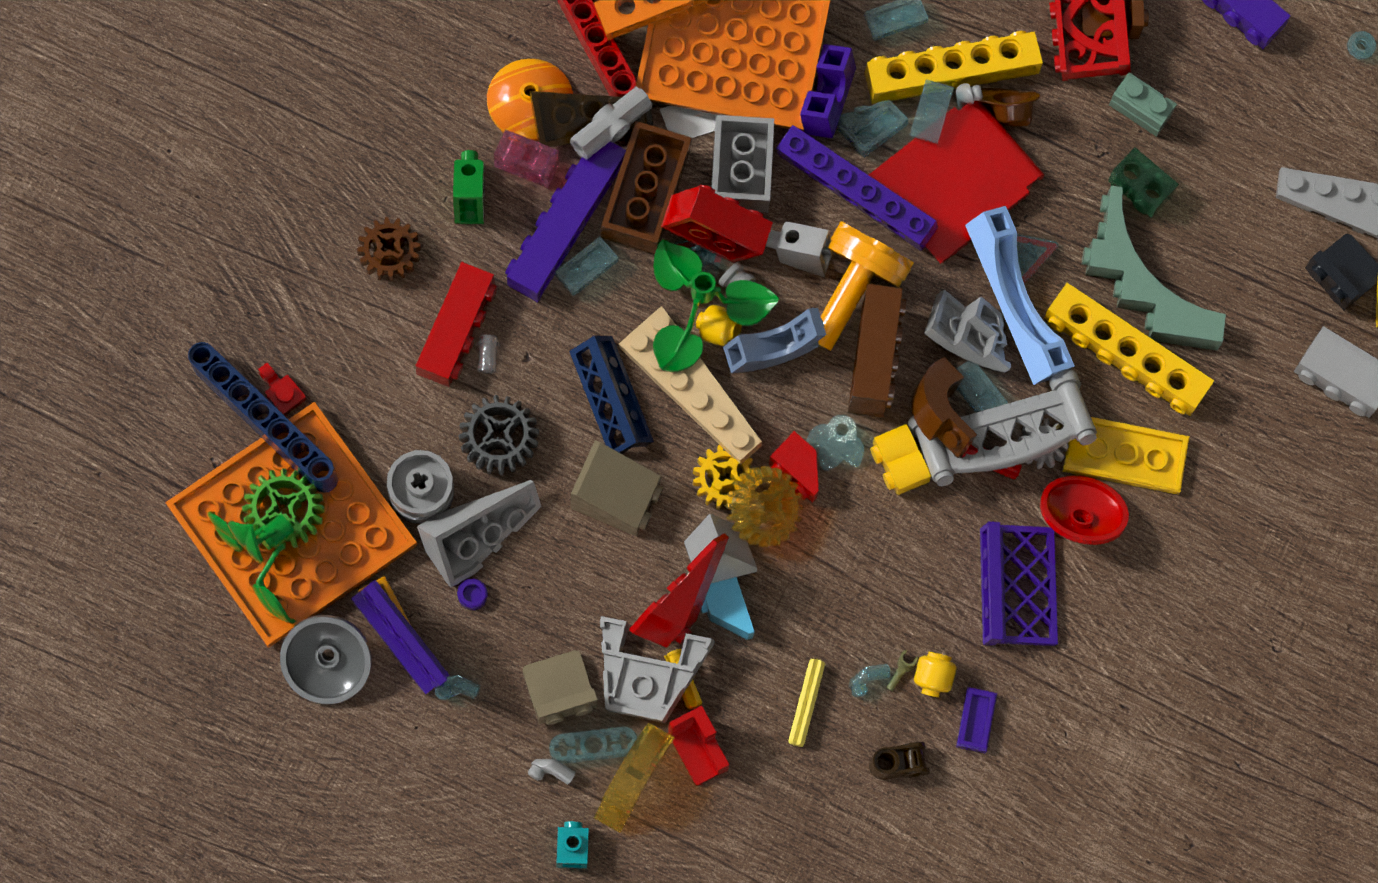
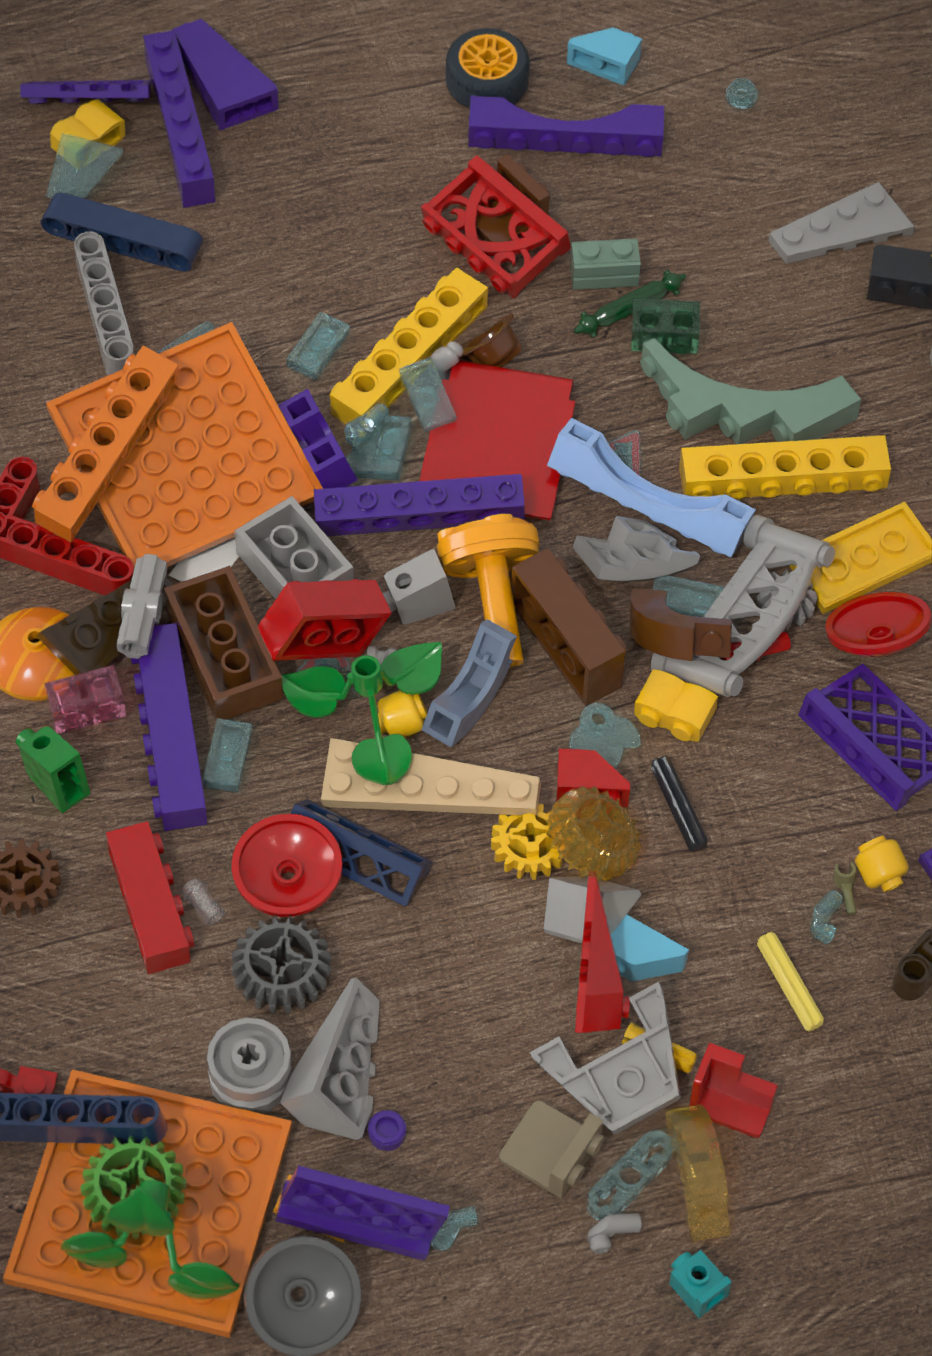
camera: 35 degrees left, 15 degrees down
dark tan slope [571,440,664,536] -> none
none -> red dish [232,814,342,917]
none -> clear light blue arm [344,403,389,445]
none -> dark green wheel [573,269,686,338]
none -> black axle [651,756,708,852]

